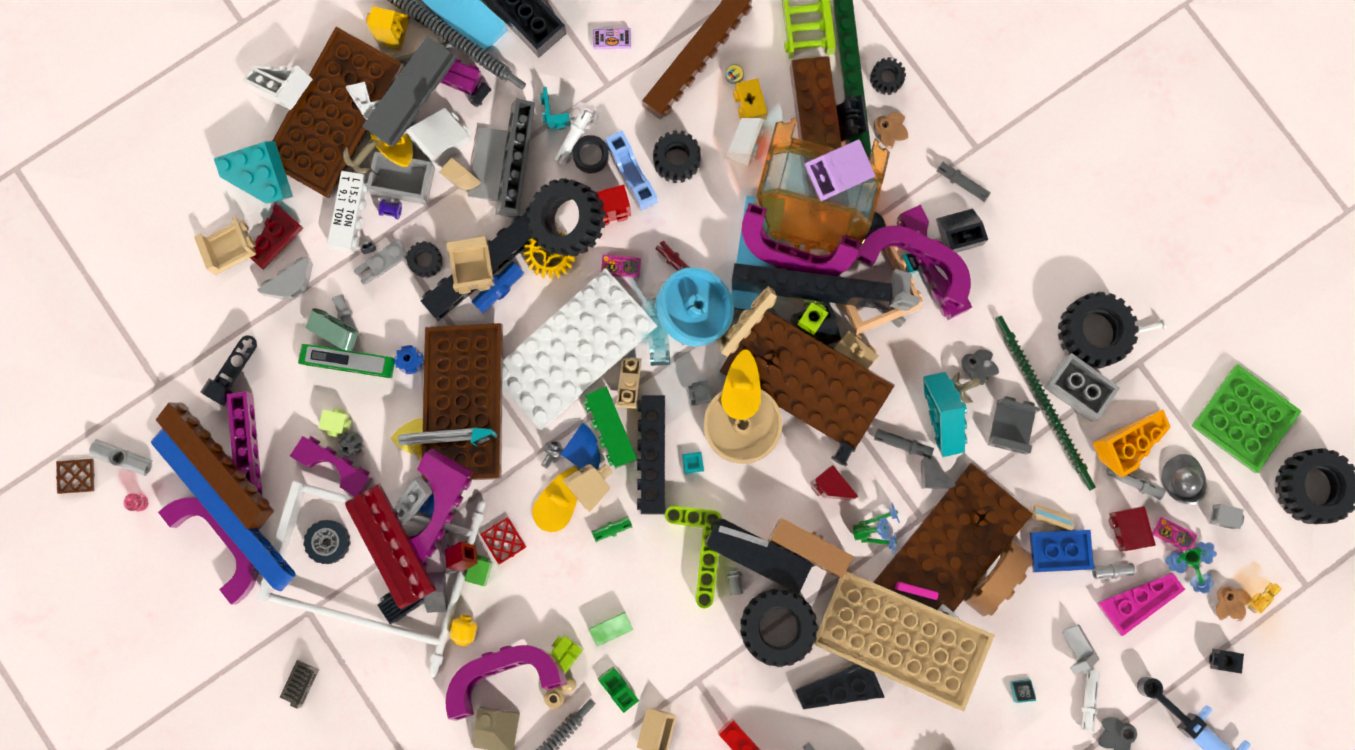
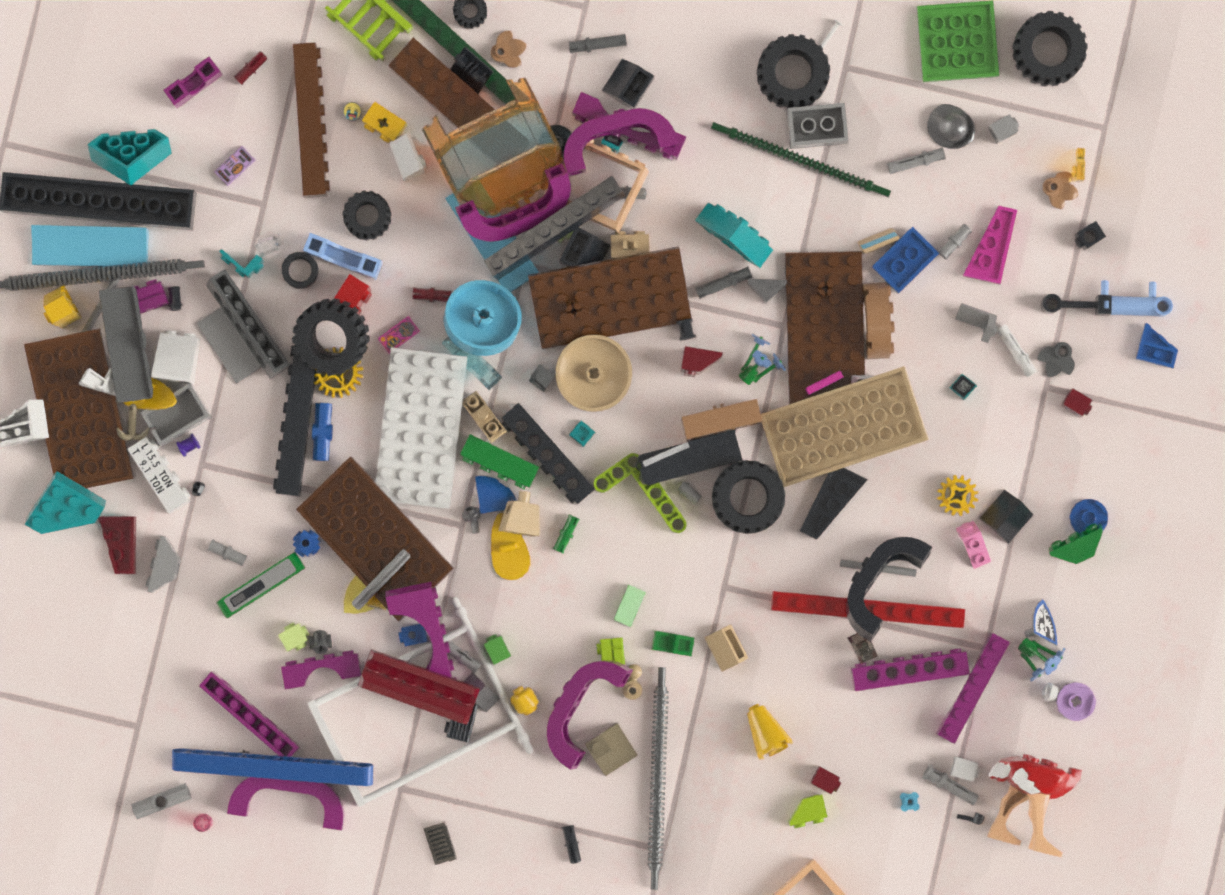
camera: 40 degrees left, 5 degrees up
reddish brown window [56,459,95,494] -> none
reddish brown brick [155,402,274,529] -> none
tan panel [194,216,256,275] -> none
black beam [200,335,257,406] -> none
black wheel [303,520,351,564] -> none
sand green beam [305,308,359,351] -> none
light grey hinge [354,239,408,284] -> none
light grey hinge [394,476,432,524] -> none
black tyre [406,241,443,278] -> none
tan brick [439,158,481,190] -> none
dark red brick [445,542,478,572] -> none
tan panel [446,236,495,294] -> none
teal slope [471,427,497,446] -> none
red window [480,517,527,565] -> none
white pin [554,108,592,165] -> none
tan wing [717,286,777,357] -> none
yellow shield [721,350,761,420] -> none
lime brick [797,302,828,336] -> none
lavender slope [804,139,875,201] -> none
light grey bracket [889,269,920,311] -> none
dark tan piece [953,372,989,403] -> none
dark grey plate [961,349,999,385] -> none
dark grey panel [988,396,1040,455] -> none
light orange wedge [1092,409,1171,477] -> none
dark red slope [1108,506,1156,552] -> none
tile [1152,517,1197,552] -> none
medium blue plant [1165,542,1217,594] -> none

